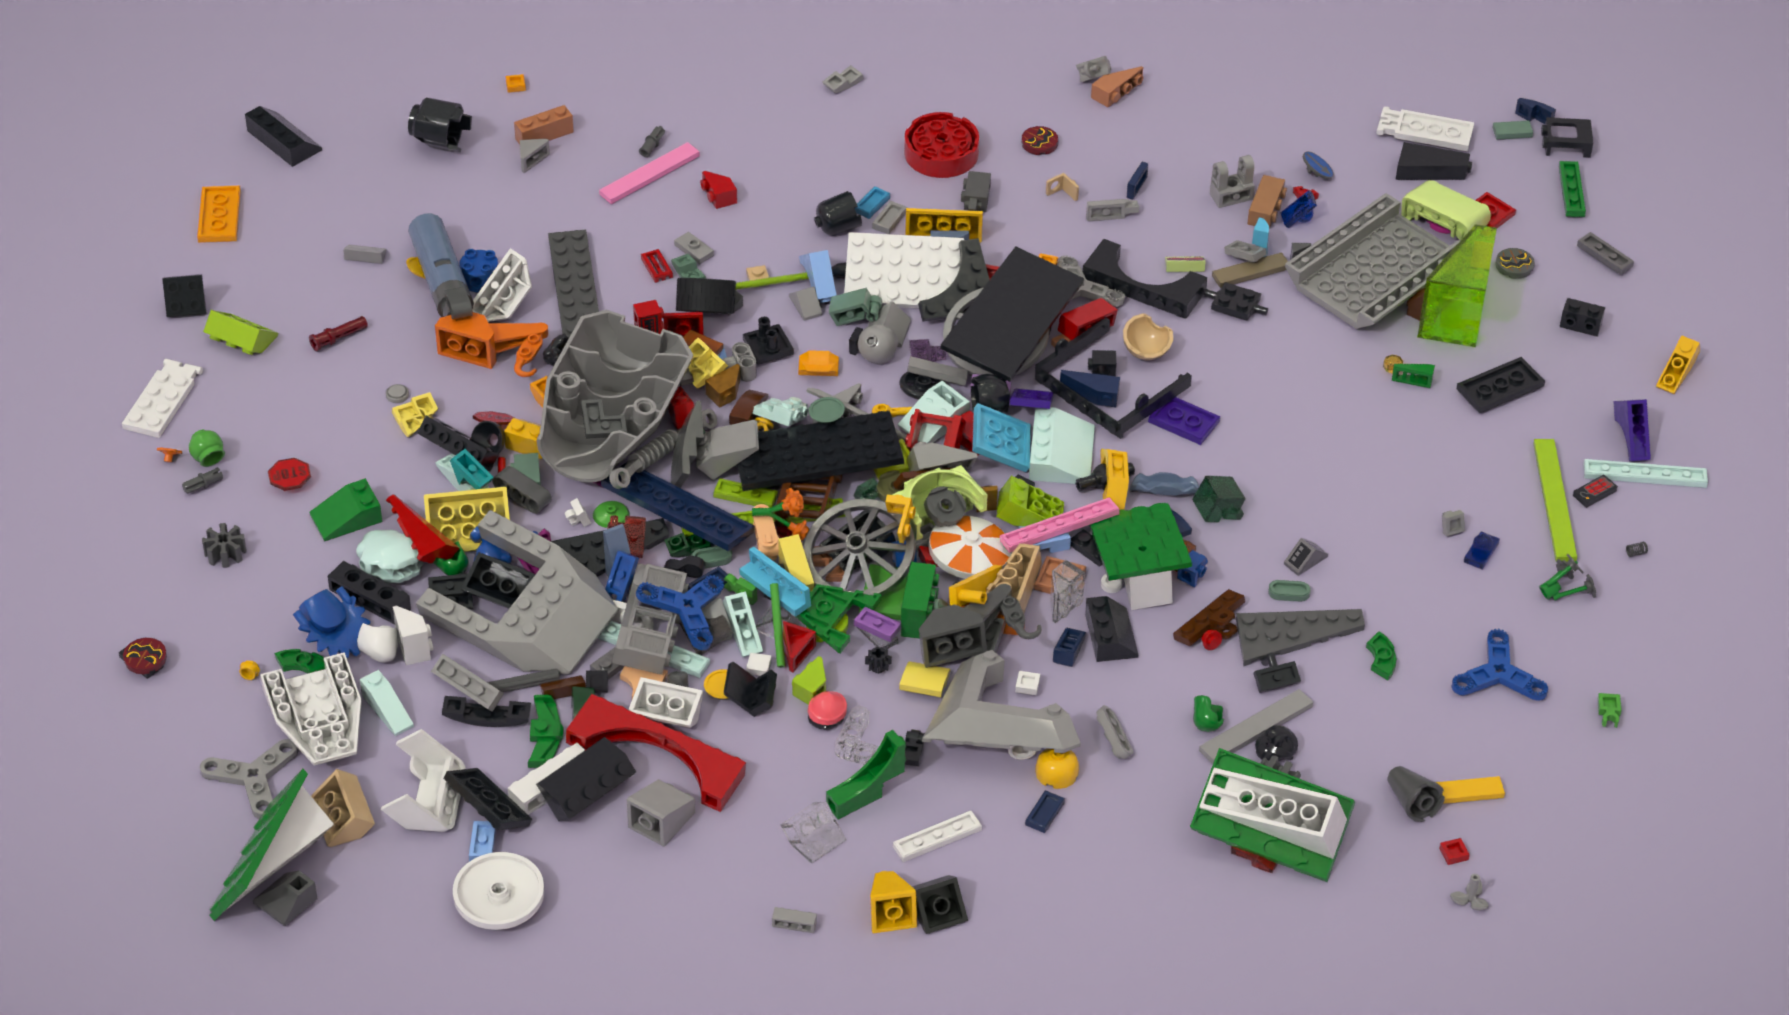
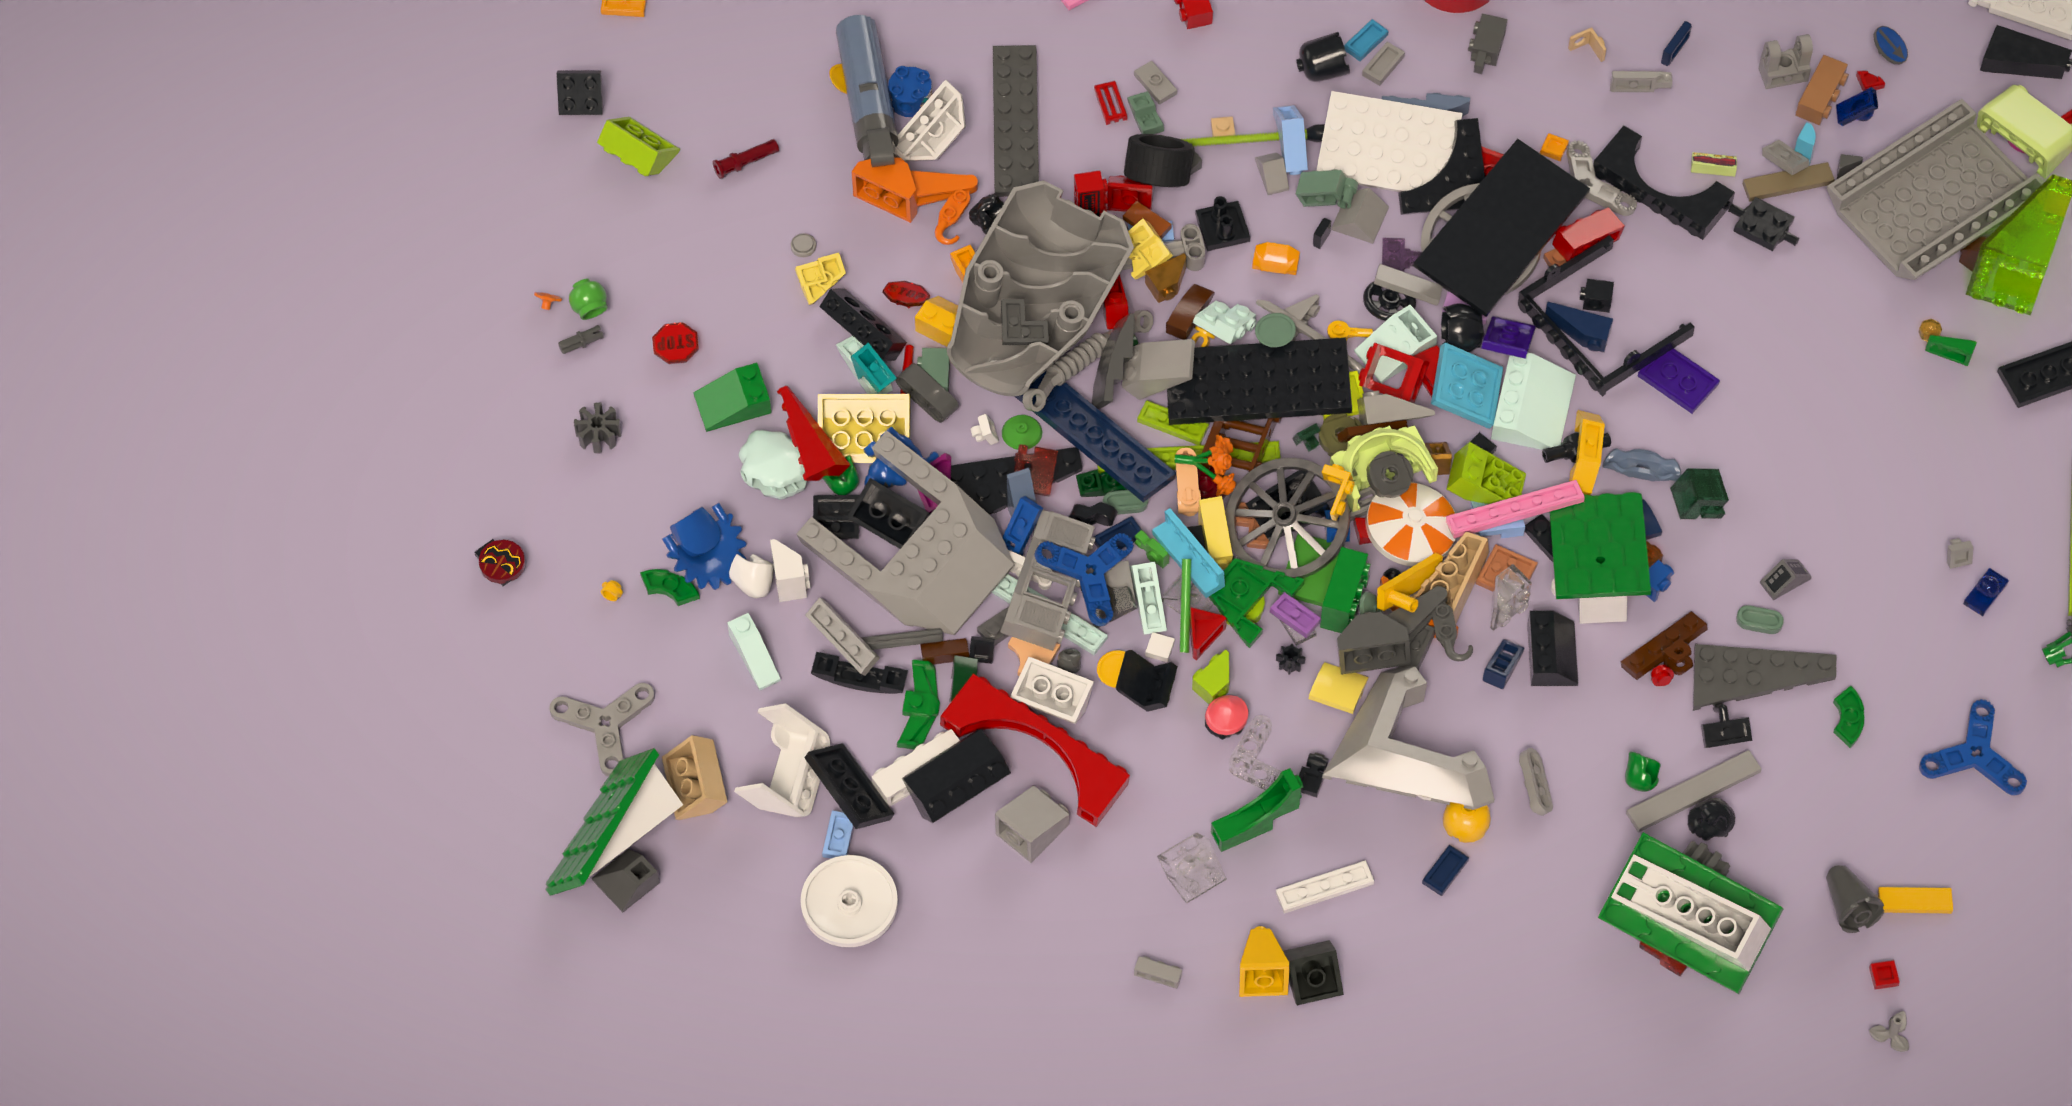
camera: 10 degrees right, 15 degrees up
white hinge [122,358,203,438] -> none
white wedge [260,652,361,766] -> none
black brick [327,561,411,625] -> none
light grey slope [343,245,387,264] -> none
black piece [471,421,506,453] -> none
light grey cylinder [857,324,898,365] -> none
yellow slope [905,208,983,242] -> none
white plate [1015,671,1040,695] -> none
tan cylinder [1123,313,1173,361] -> none

